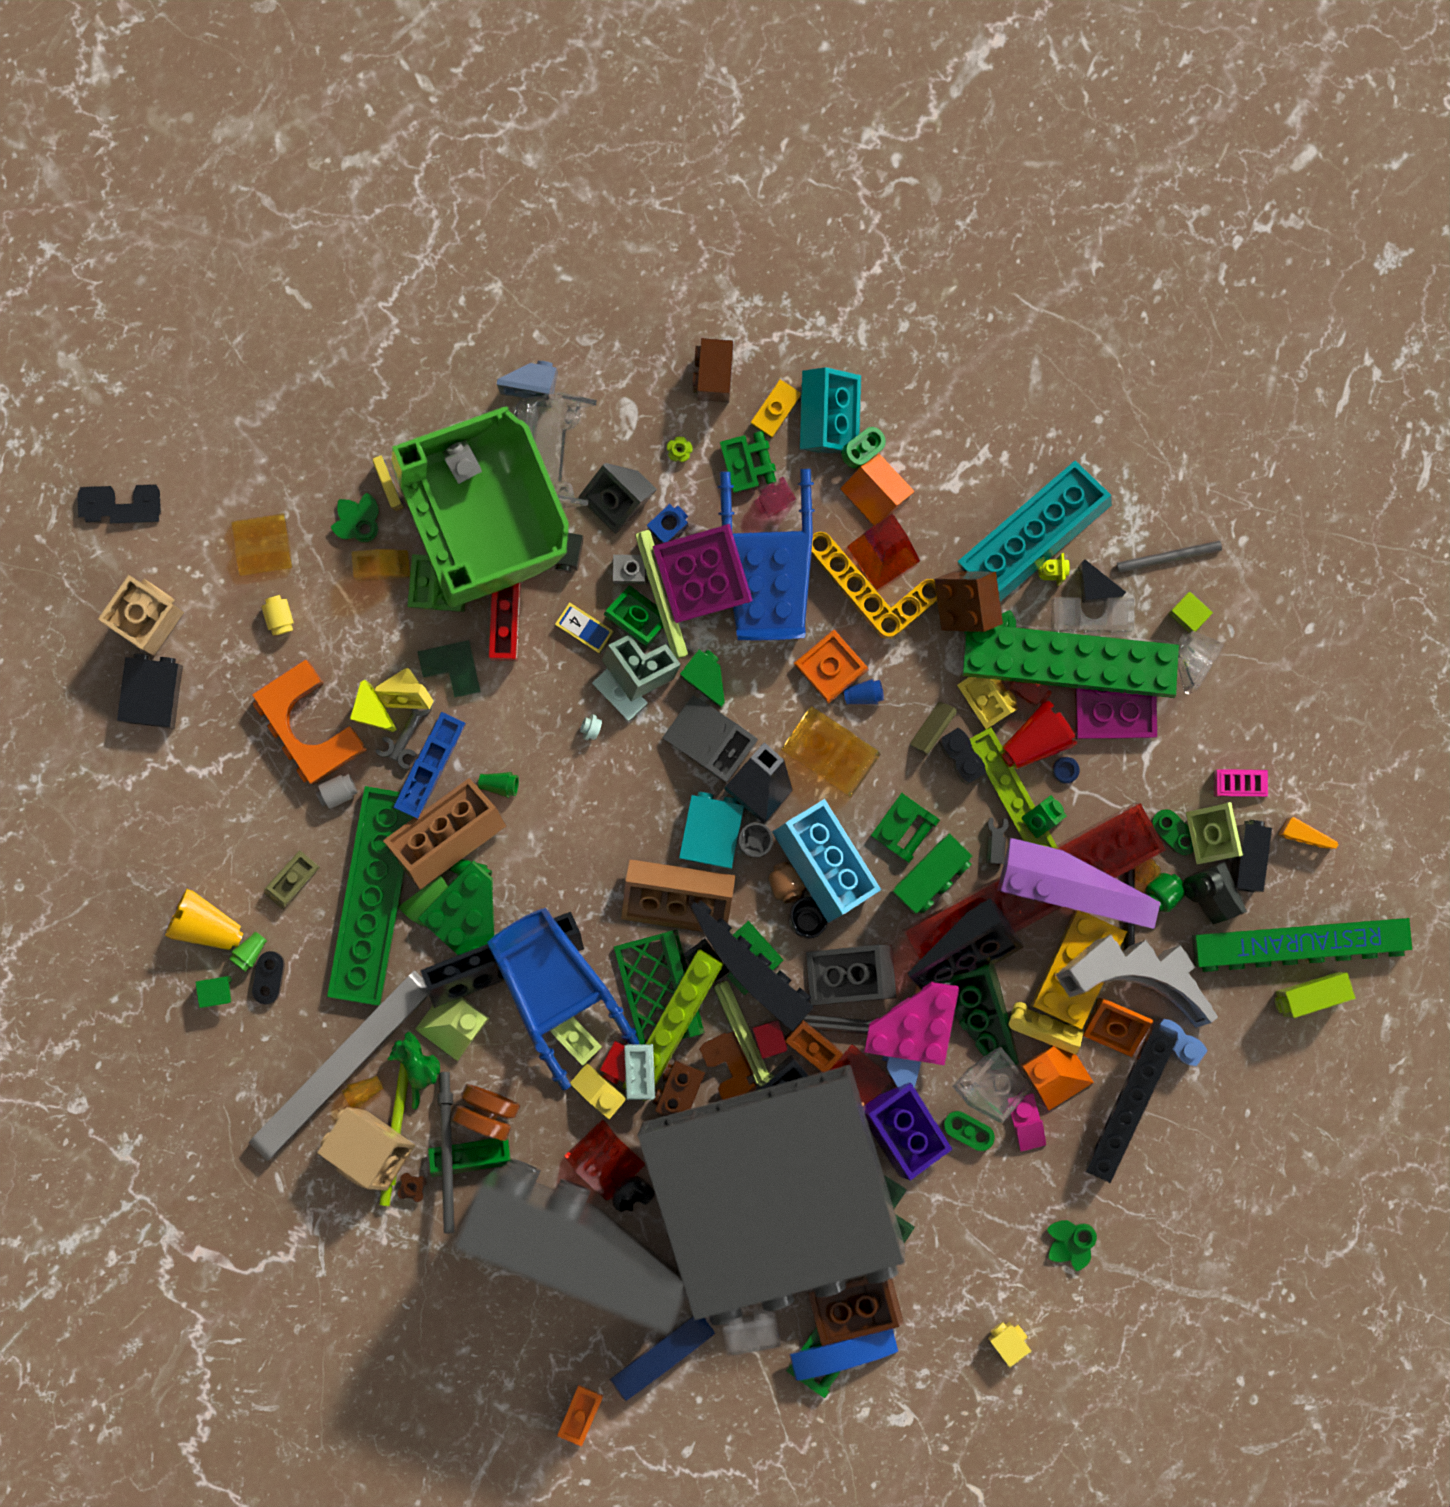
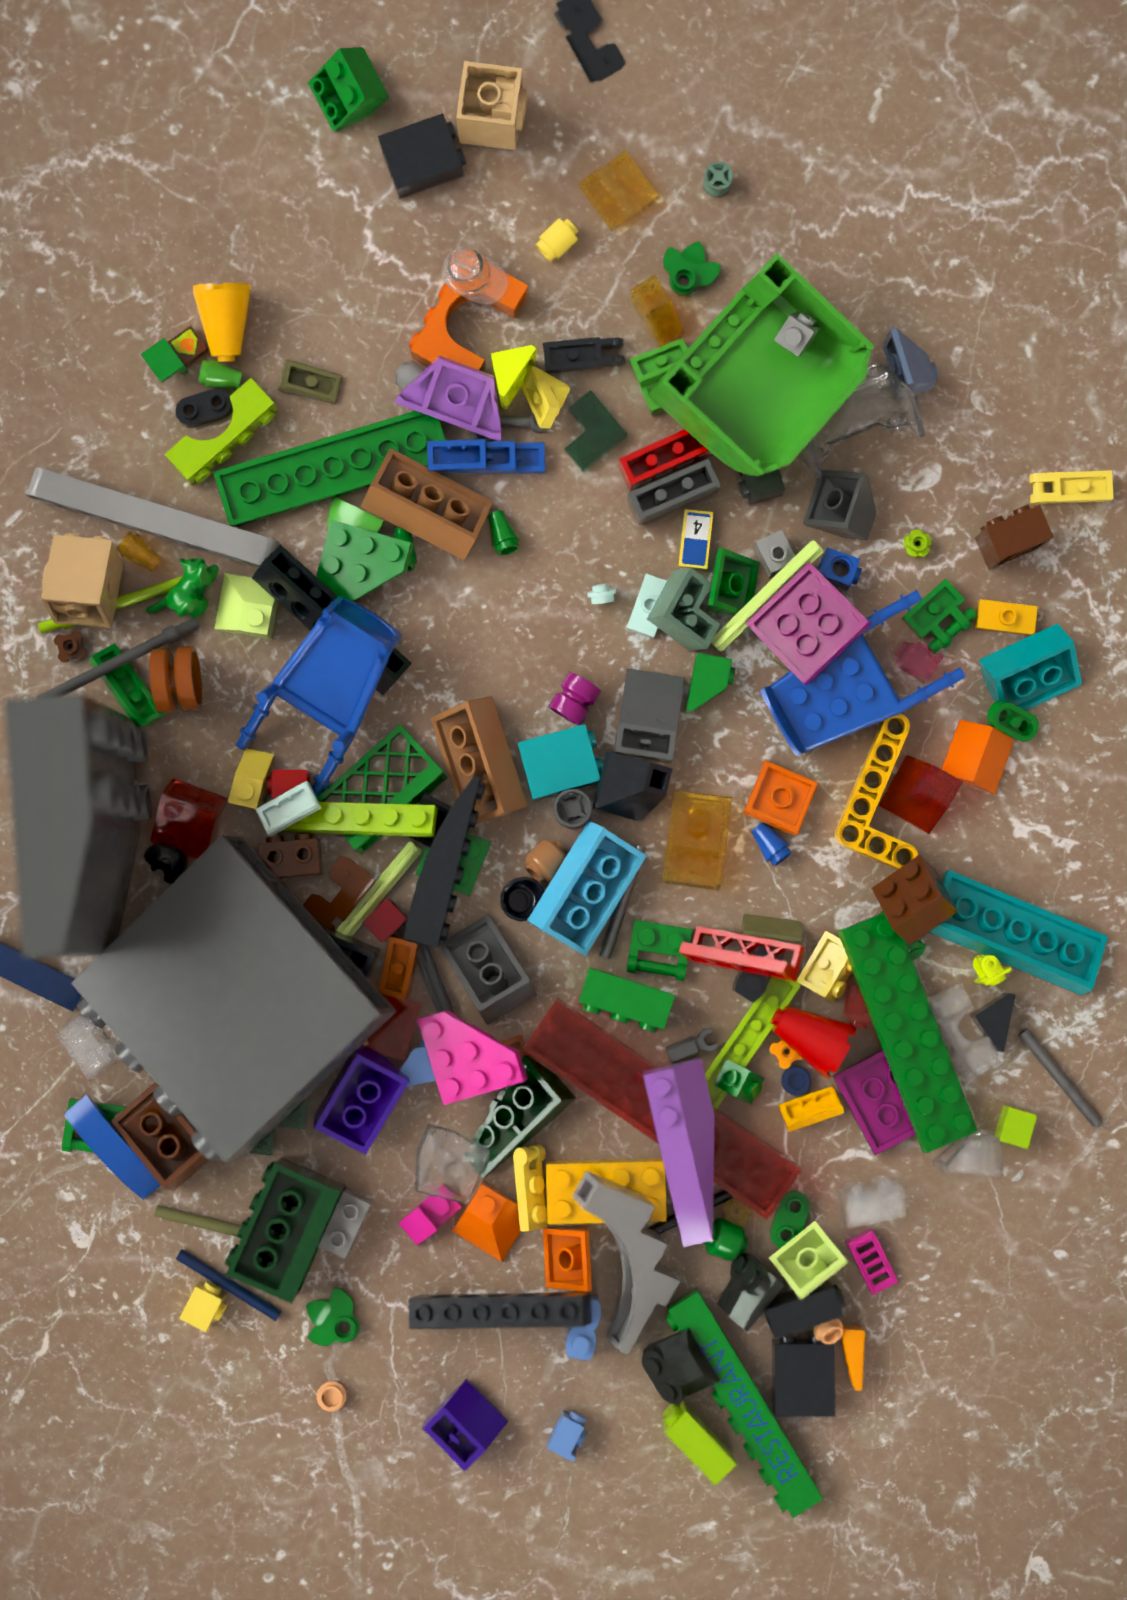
camera: 65 degrees right, 0 degrees up
light yellow tile [372,455,404,511] -> none
yellowish green plate [550,1017,602,1066] -> none
black wedge [907,898,1024,989] -> none
green plate [944,1111,995,1151] -> none
none -> olive bar [154,1205,241,1237]
none -> lime arch [164,378,278,486]
none -> tile [168,325,209,367]
none -> dark blue bar [176,1249,282,1321]
none -> dark green brick [224,1157,346,1304]
none -> green slope [307,47,389,132]
none -> light nougat plate [317,1381,347,1412]
none -> light grey brick [318,1188,373,1259]
none -> medium lavender wing [394,356,502,441]
none -> dark purple slope [422,1378,508,1472]
none -> clear piece [441,248,508,305]
none -> black hinge [543,337,626,373]
none -> medium blue brick [547,1410,587,1462]
none -> magenta wheel [548,672,601,726]
none -> flat silver bar [599,844,646,959]
none -> dark grey brick [627,458,720,526]
none -> pearl dark grey slope [642,1328,720,1404]
none -> fence [679,926,805,982]
none -> sand green wheel [703,161,733,197]
none -> light orange plate [769,1040,803,1069]
none -> black brick [772,1334,835,1417]
none -> yellow plate [778,1086,844,1132]
none -> light nougat plate [814,1318,843,1345]
none -> clear slope [837,1175,906,1229]
none -> light yellow plate [1029,470,1113,505]

